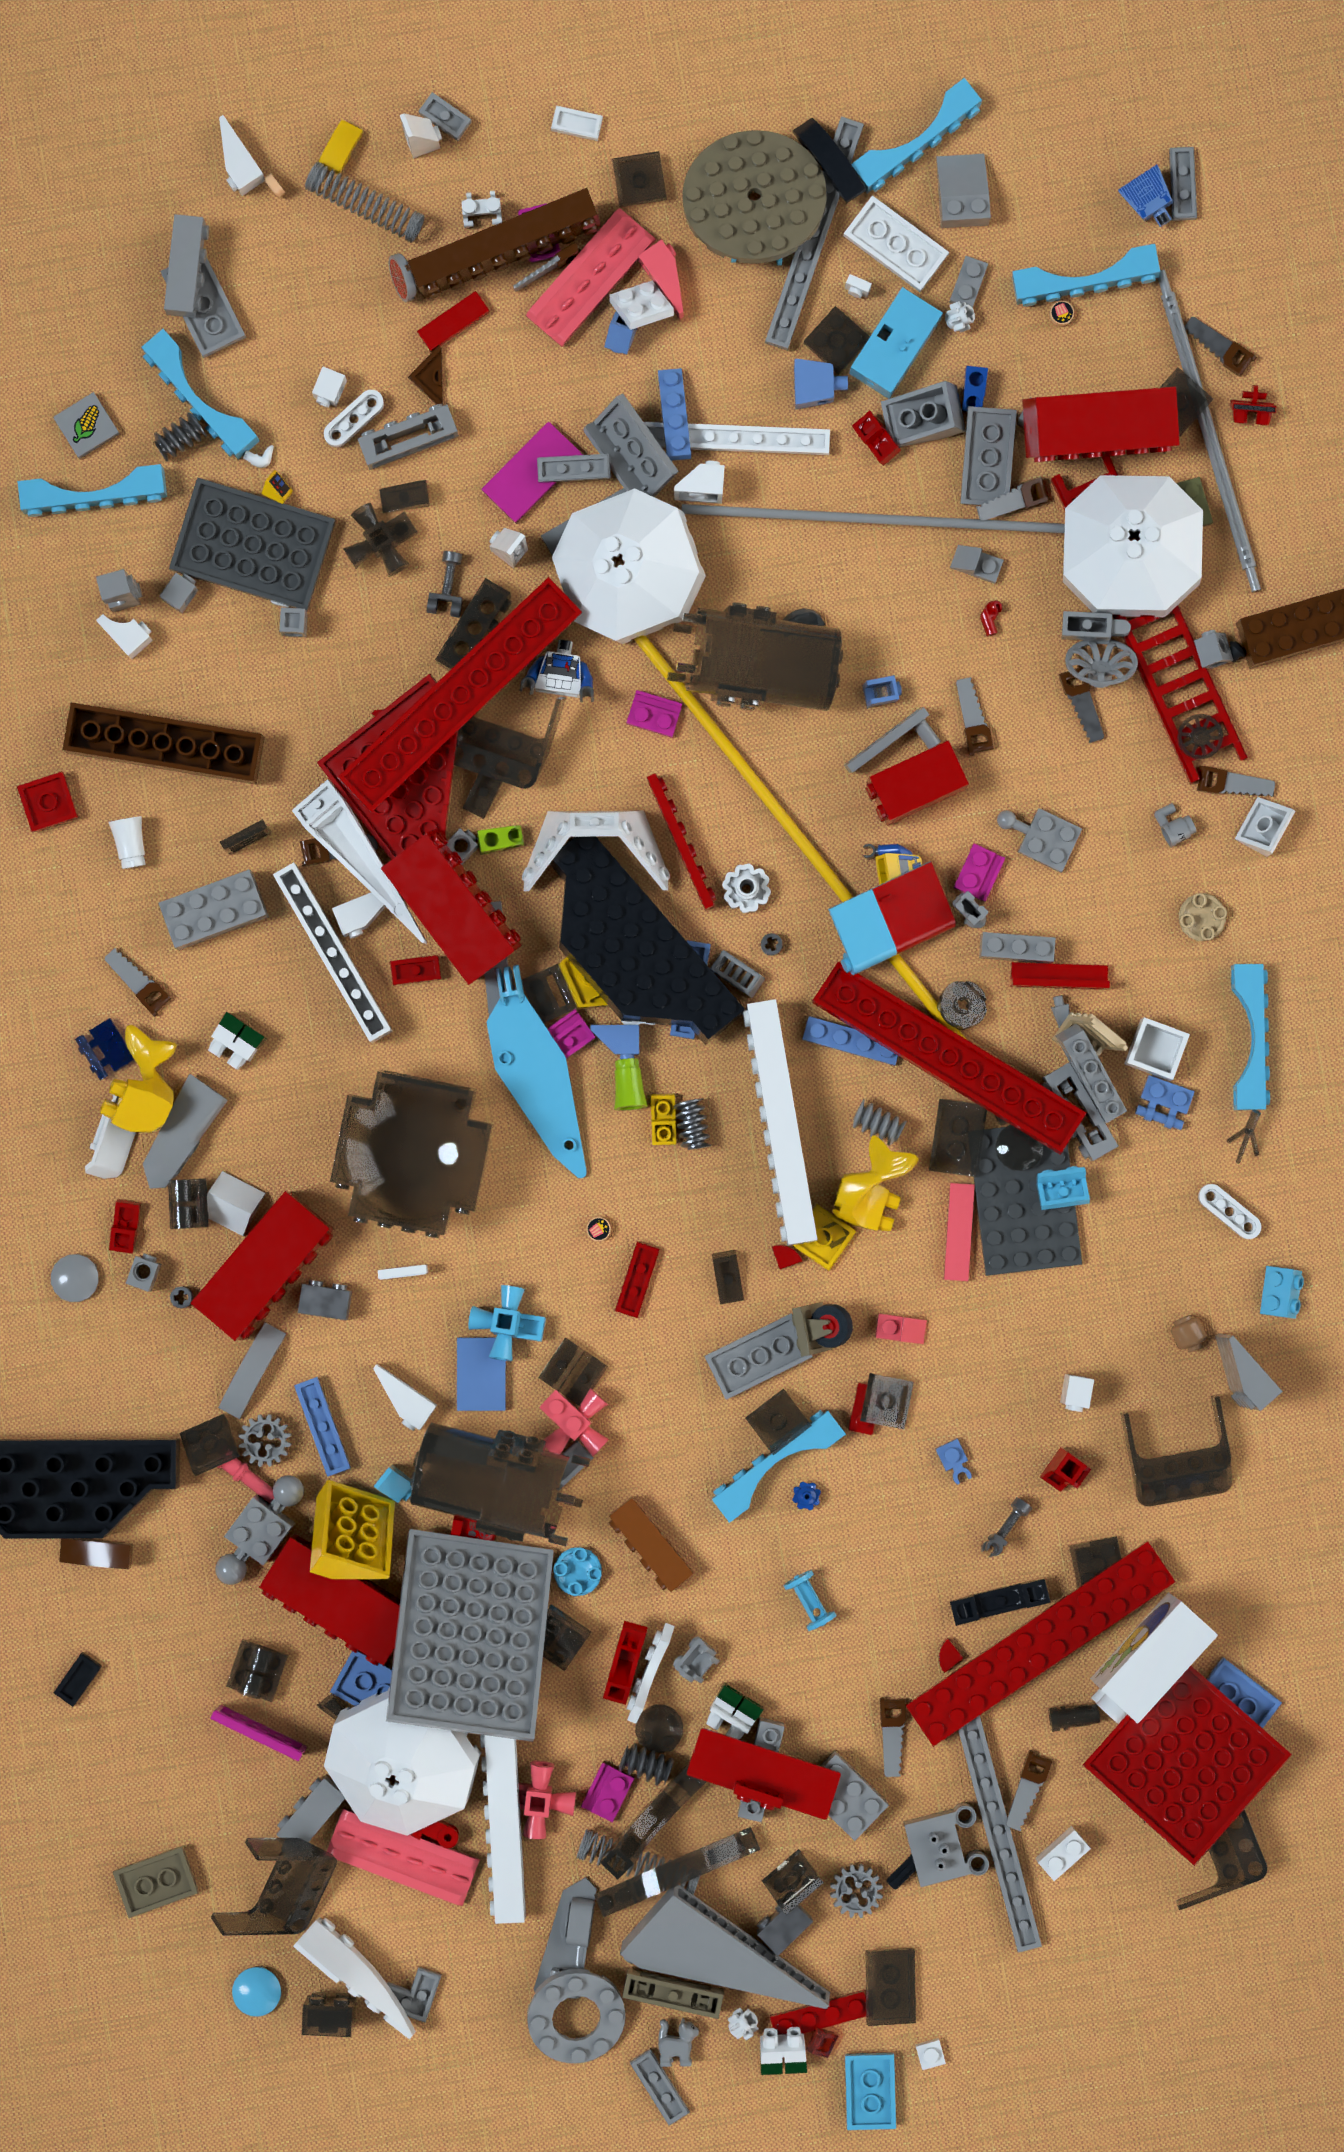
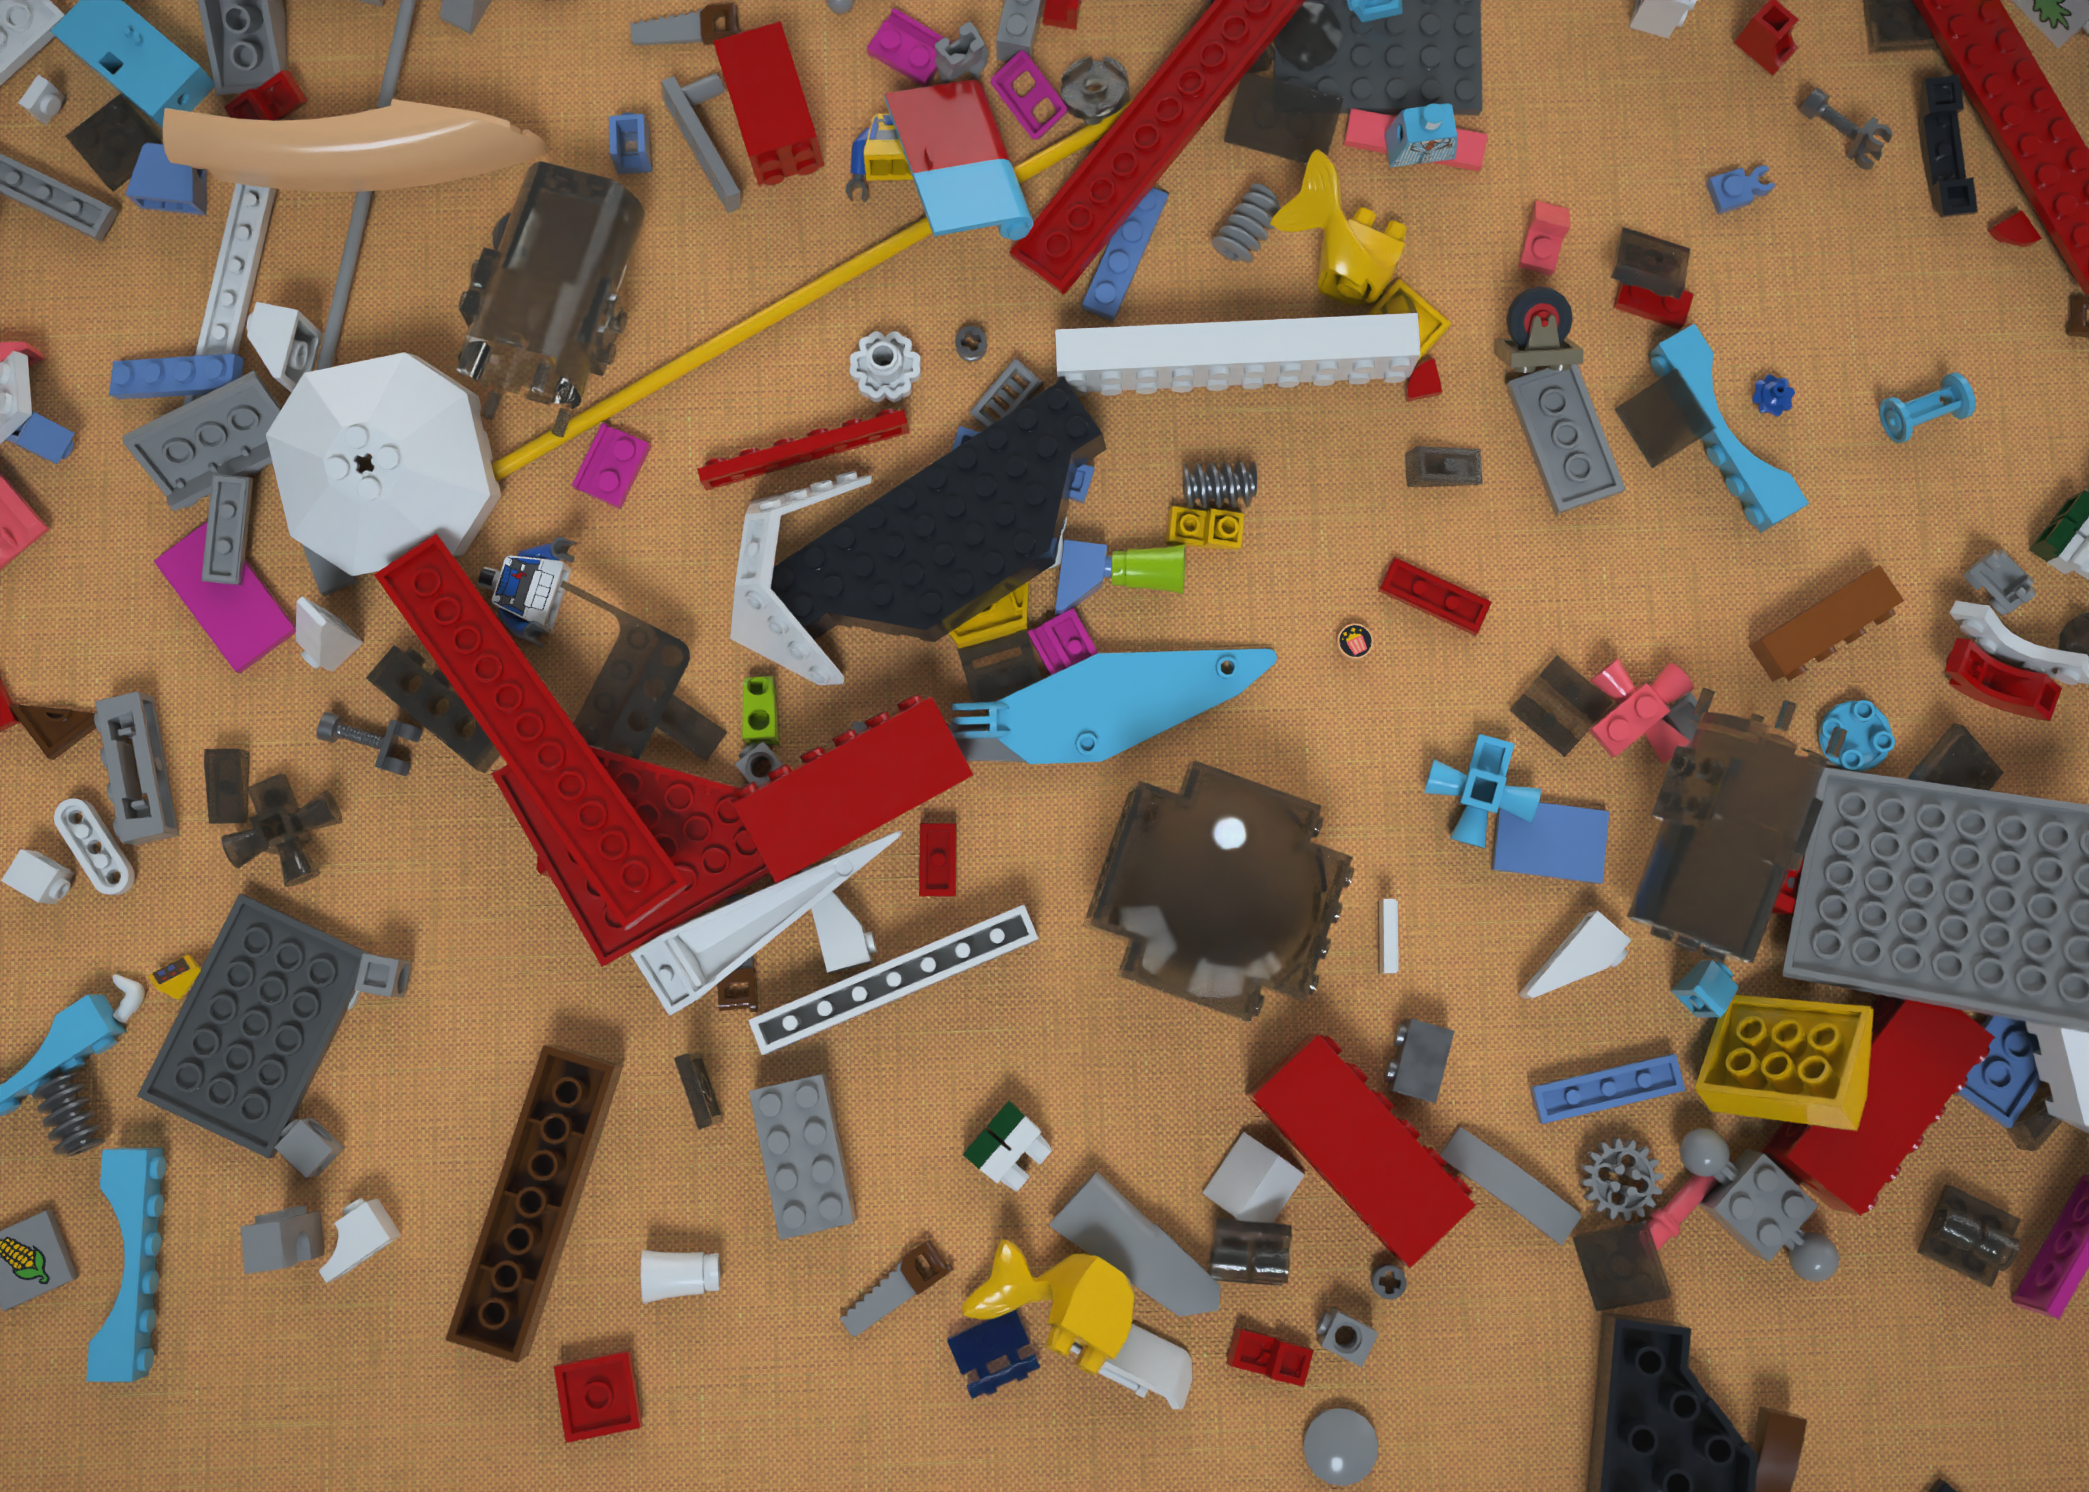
camera: 85 degrees left, 5 degrees down
none -> light nougat slope [163,99,548,192]
none -> dark pink piece [990,50,1068,139]
none -> medium azure torso [1384,103,1457,167]

